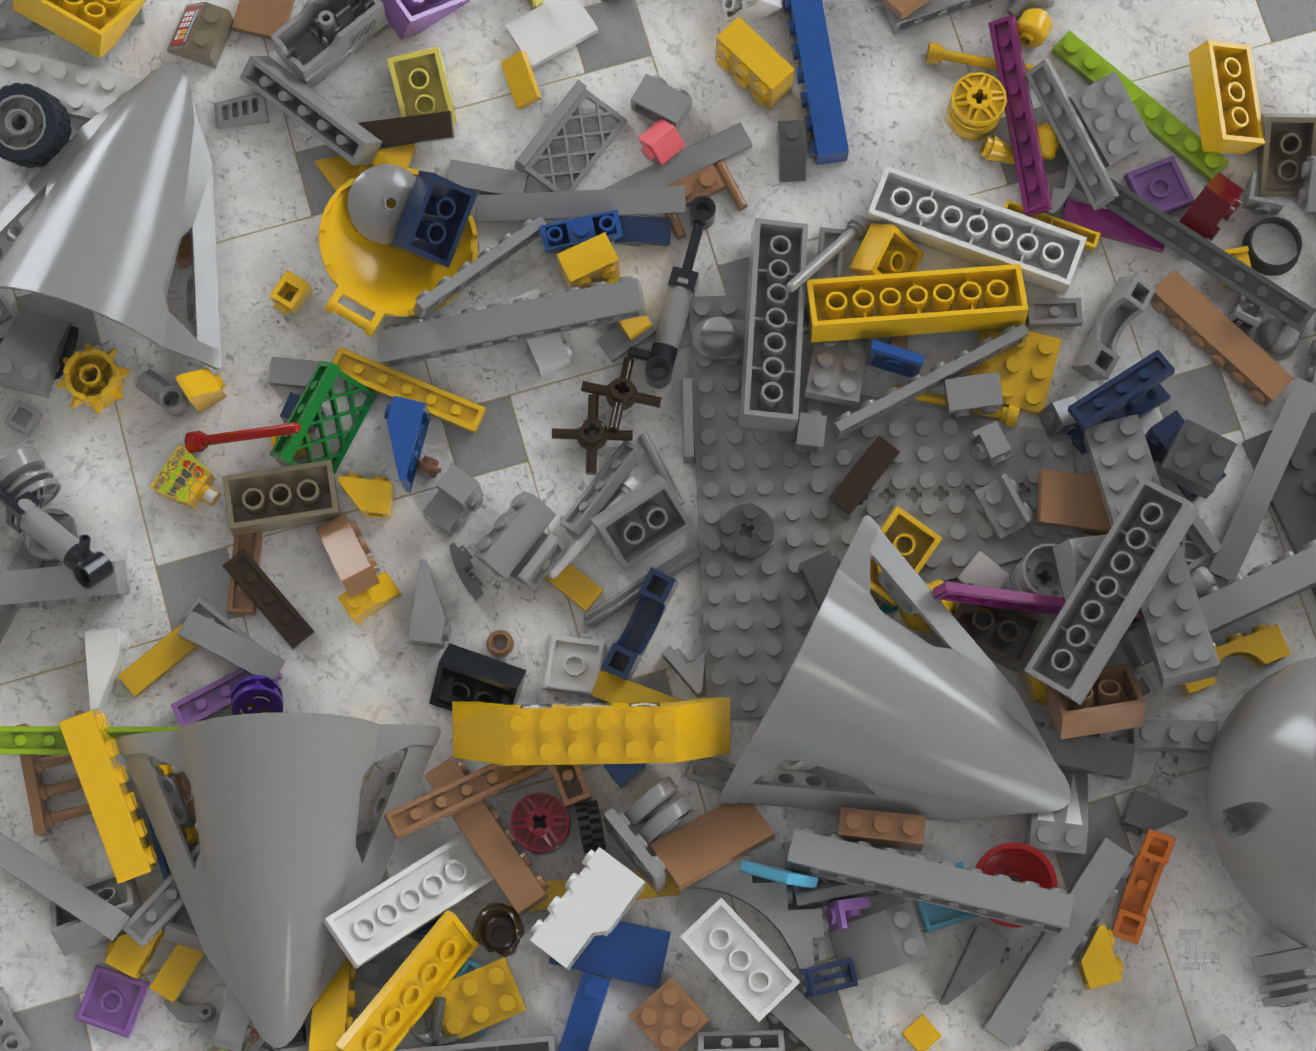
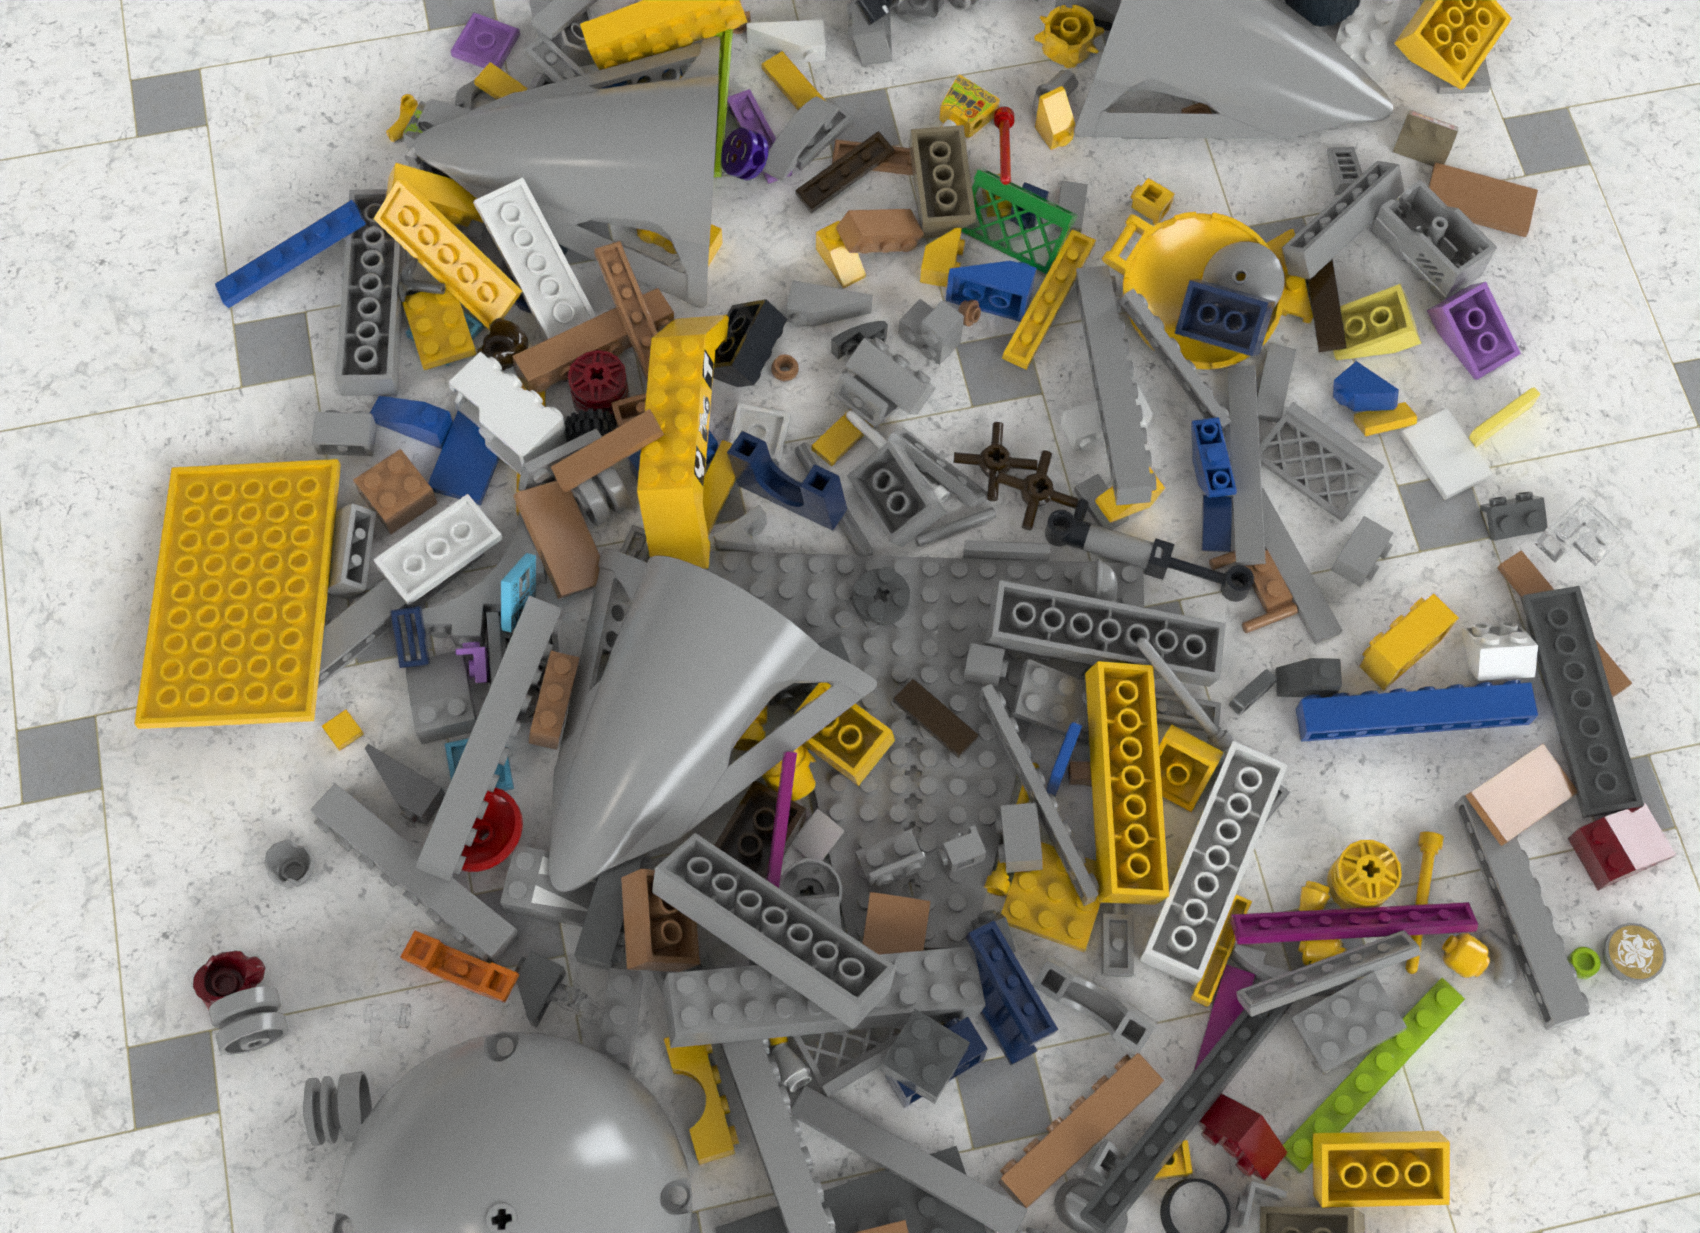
camera: 90 degrees right, 10 degrees down
yellow slope [105,926,165,979] -> none
yellow brick [556,232,620,289] -> none
coral brick [638,119,686,165] -> none
yellow slope [1076,924,1124,990] -> none
medium lavender tile [1124,156,1195,214] -> none
none -> medium nougat tile [551,409,664,493]
none -> dark grey beam [1229,669,1278,715]
none -> blue slope [1333,361,1399,412]

